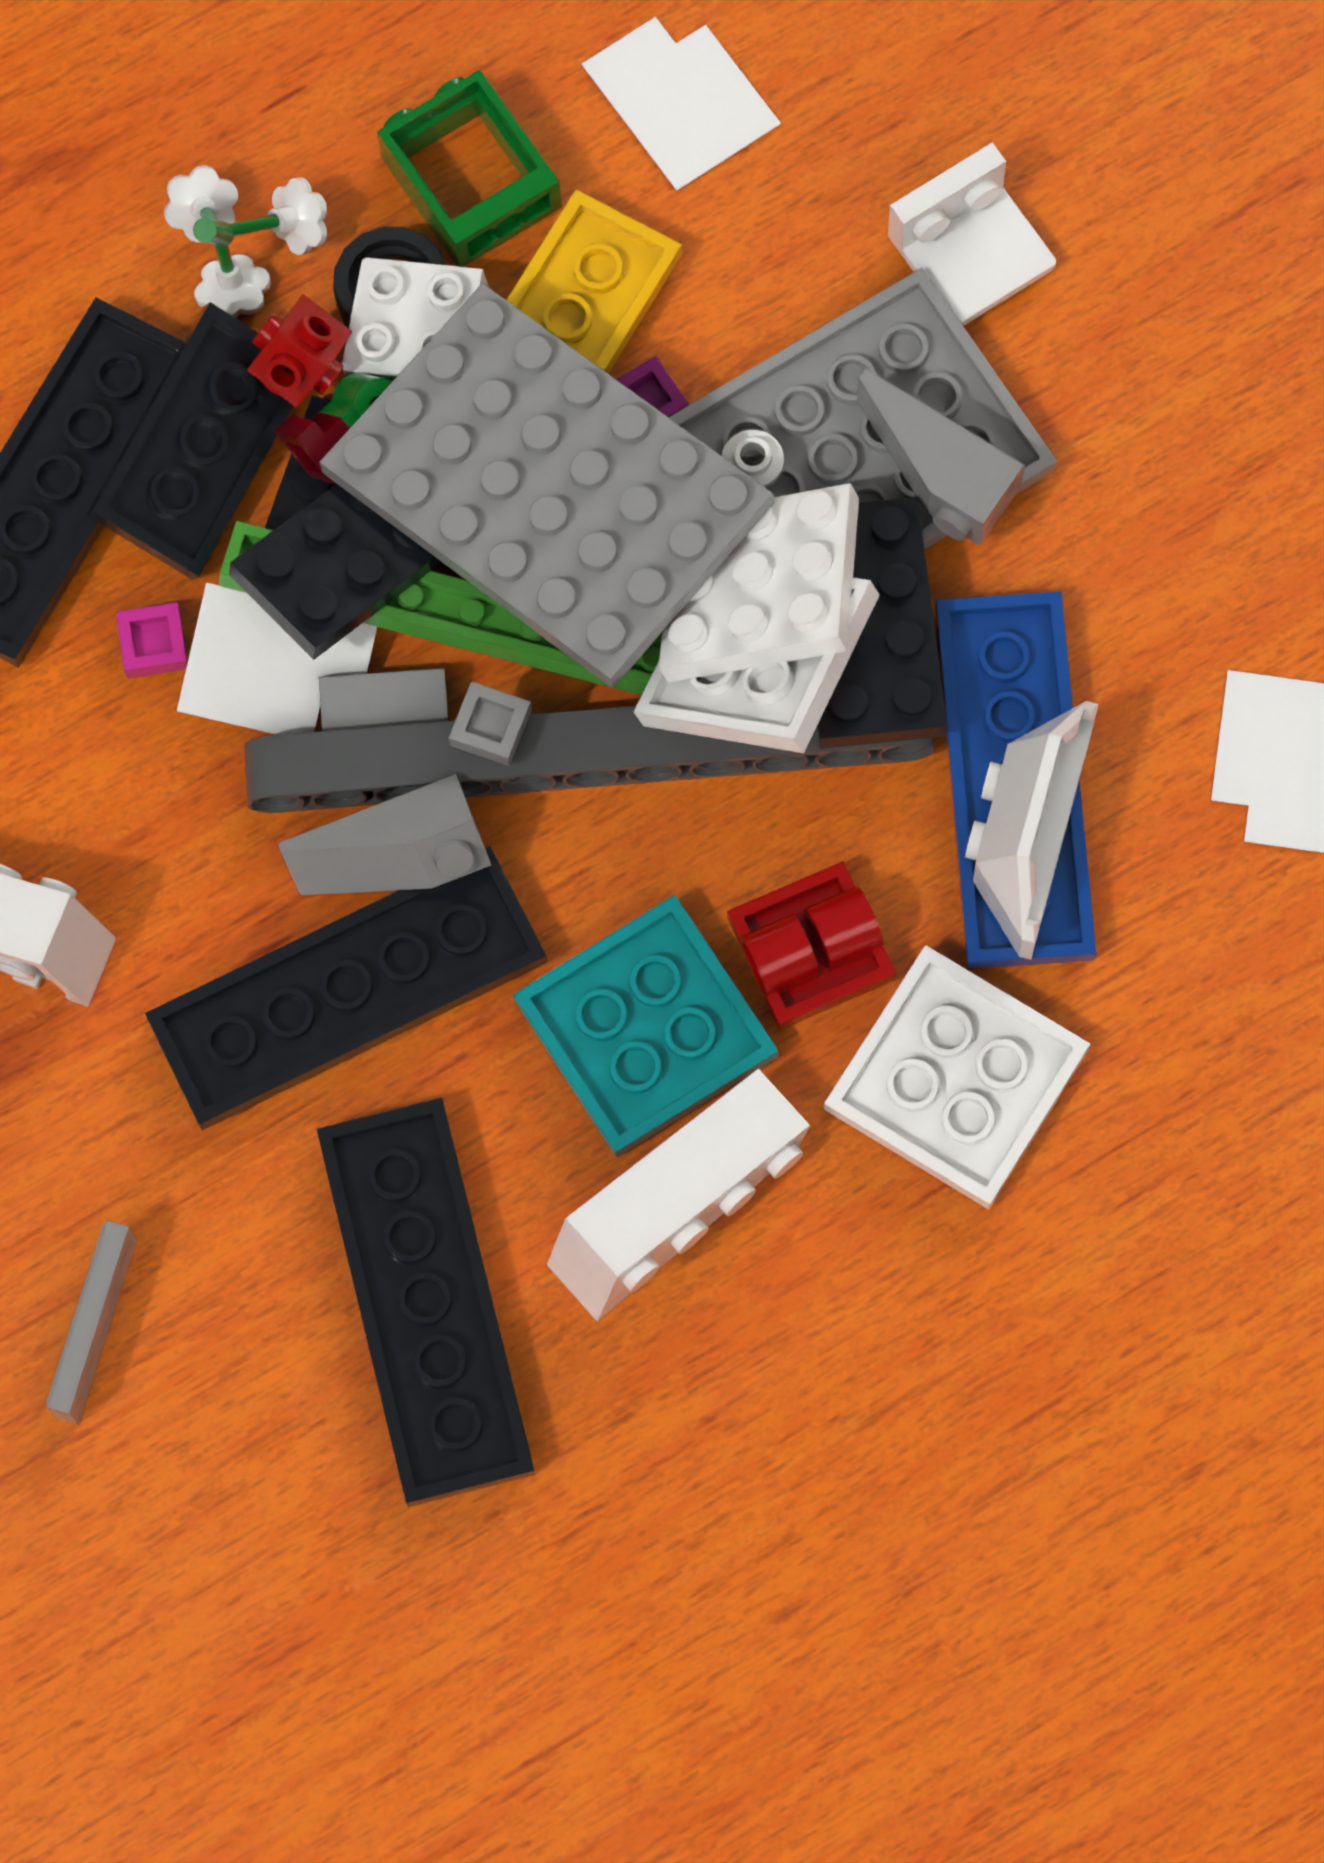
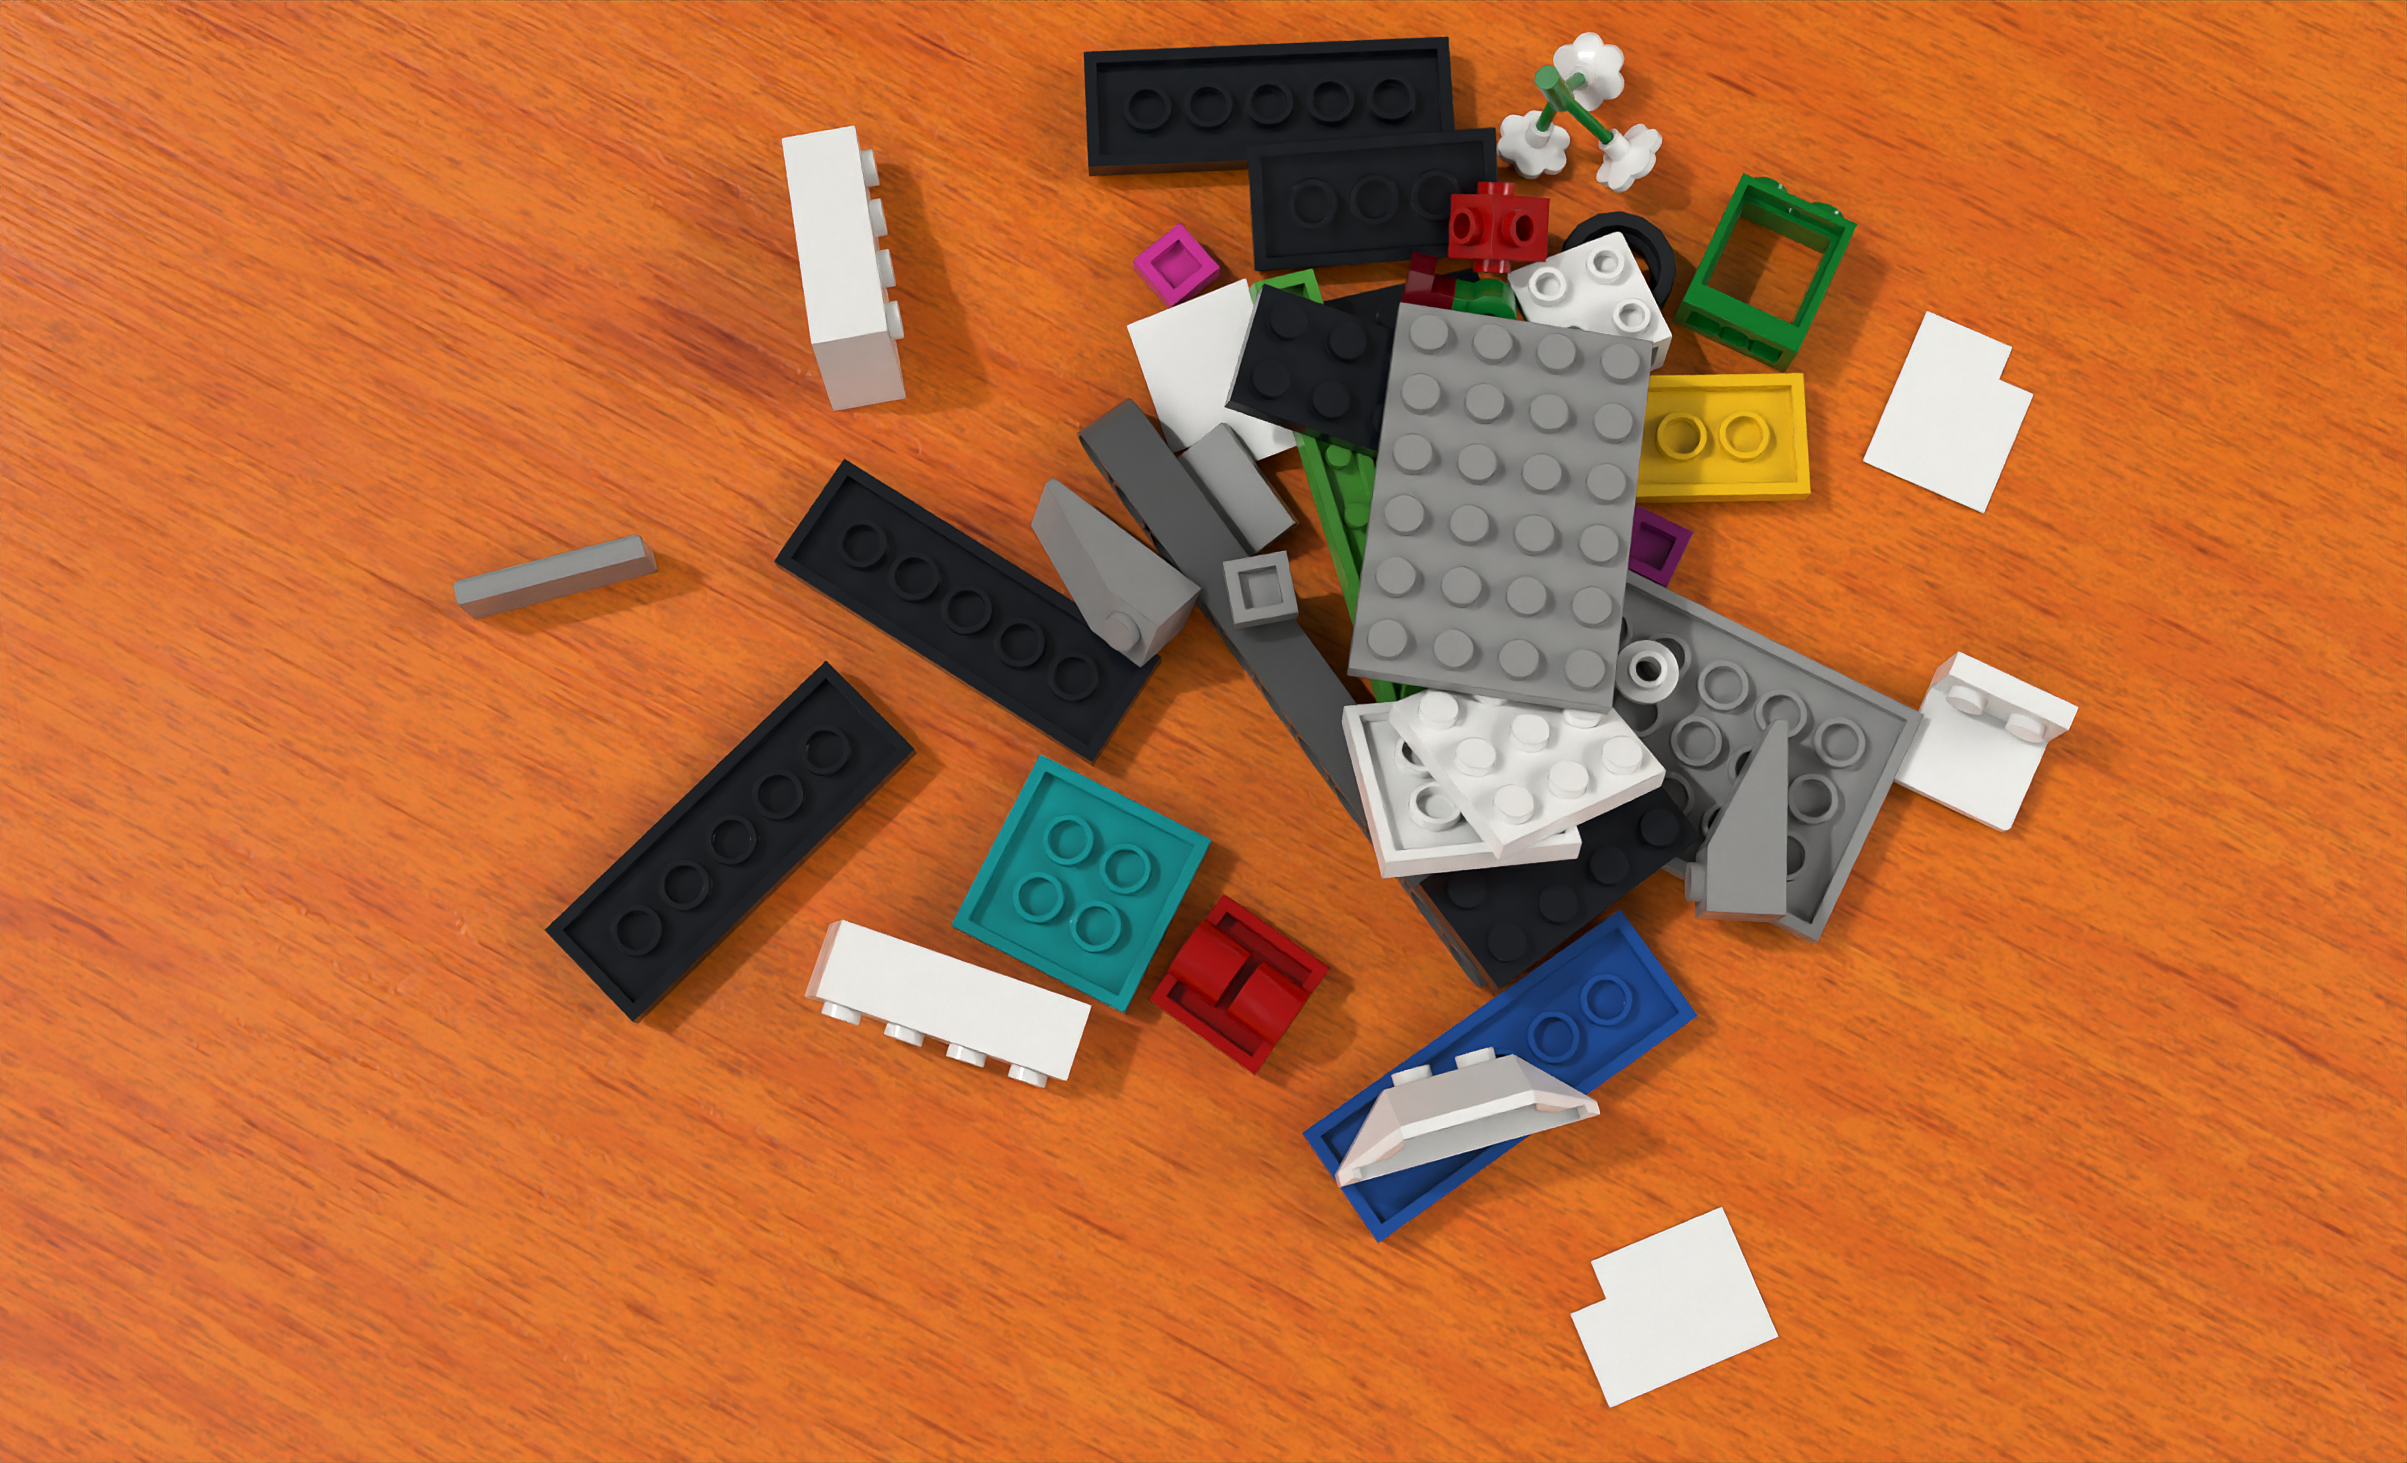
camera: 55 degrees right, 5 degrees up
white plate [824,945,1091,1210] -> none

